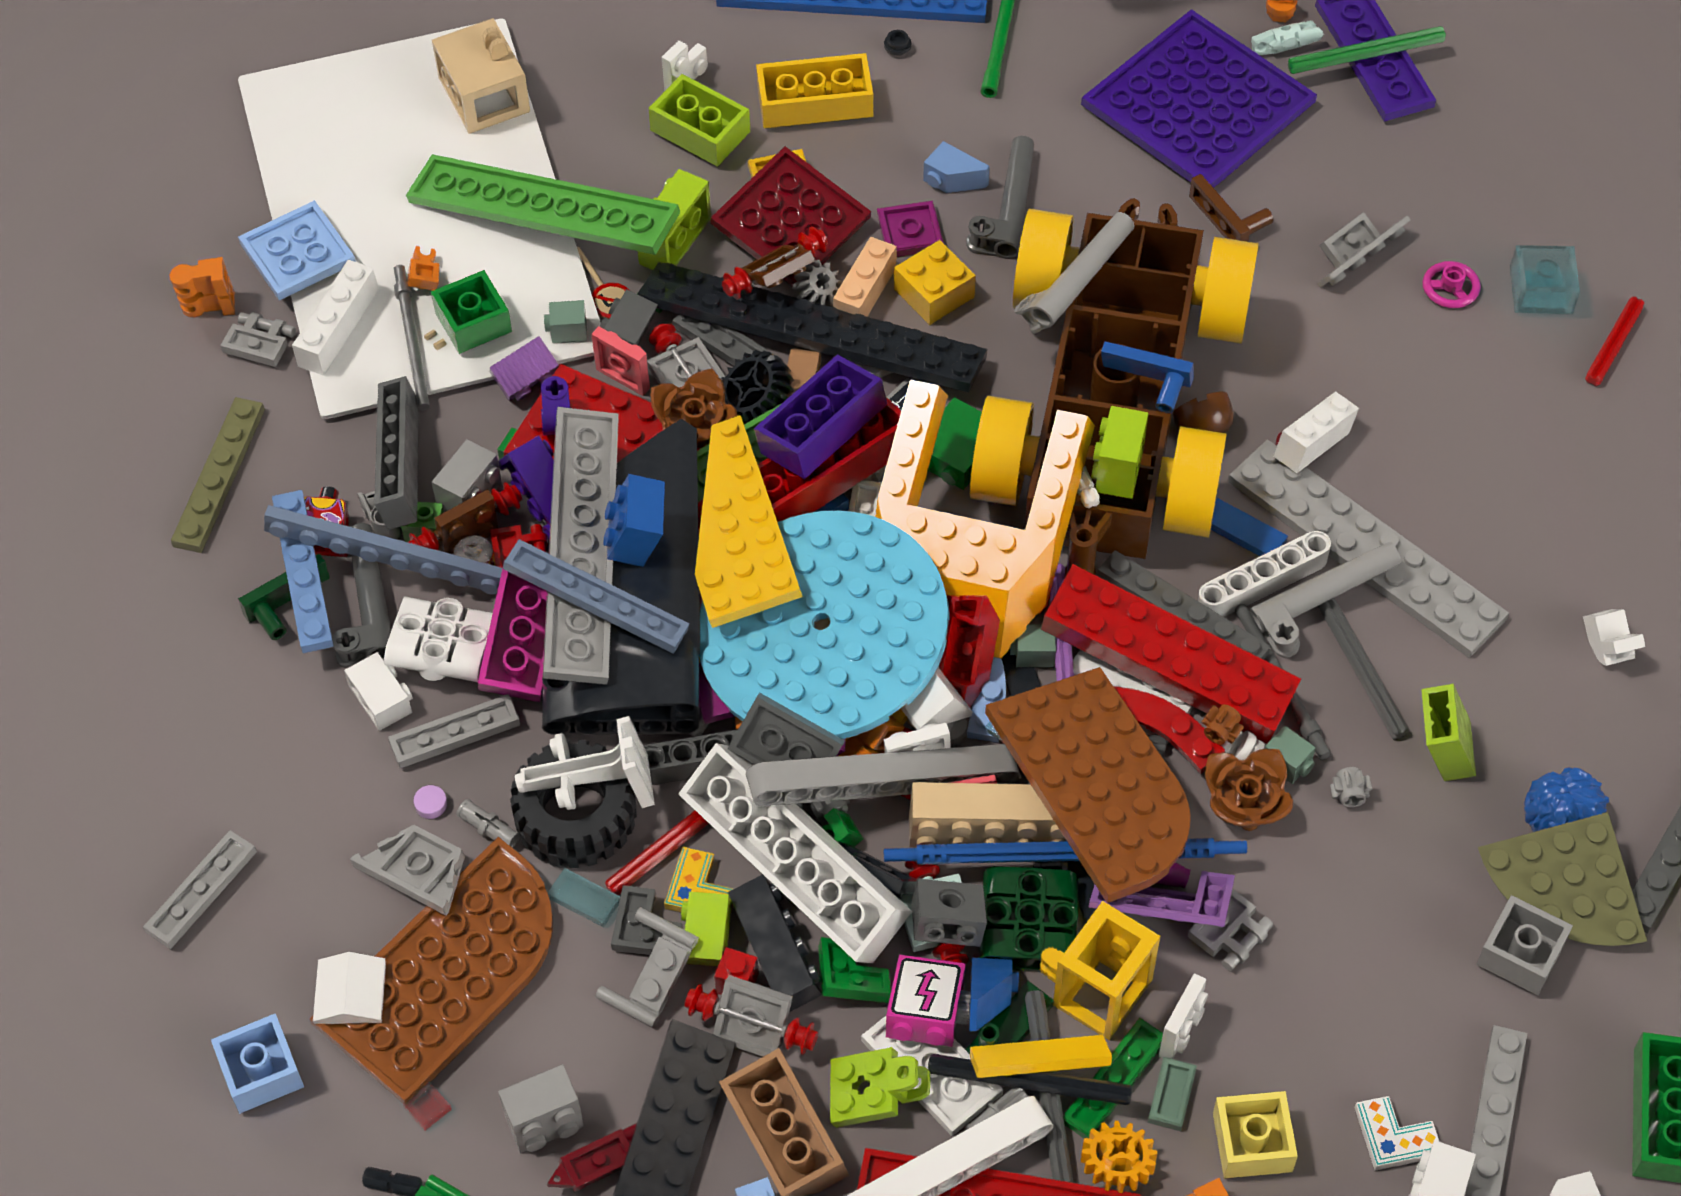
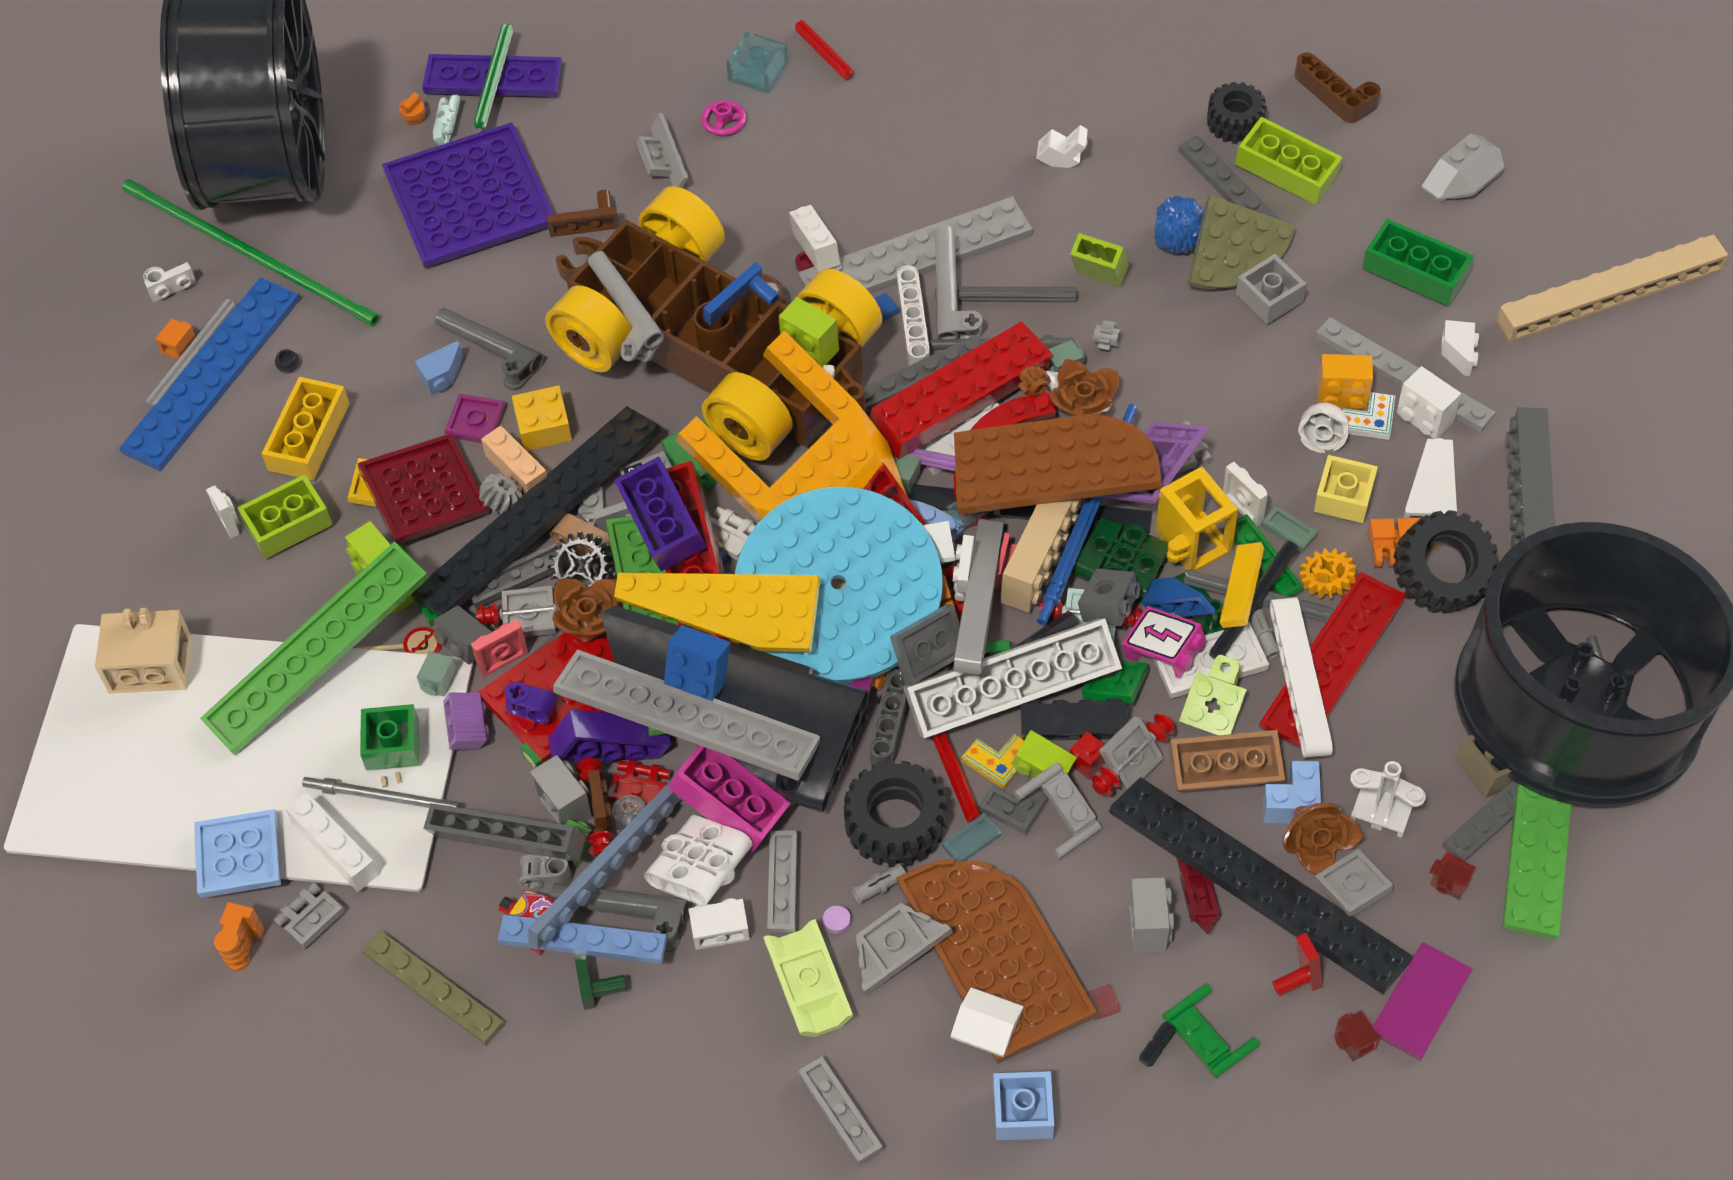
camera: 65 degrees left, 0 degrees up
orange plate [408,246,439,291] -> none
sand blue plate [503,539,689,654] -> none
white piece [515,716,655,810] -> none
plate [722,226,828,300] -> none
none -> yellowish green piece [763,919,853,1037]
none -> white cylinder [1298,402,1349,453]
none -> light orange brick [1317,354,1373,410]

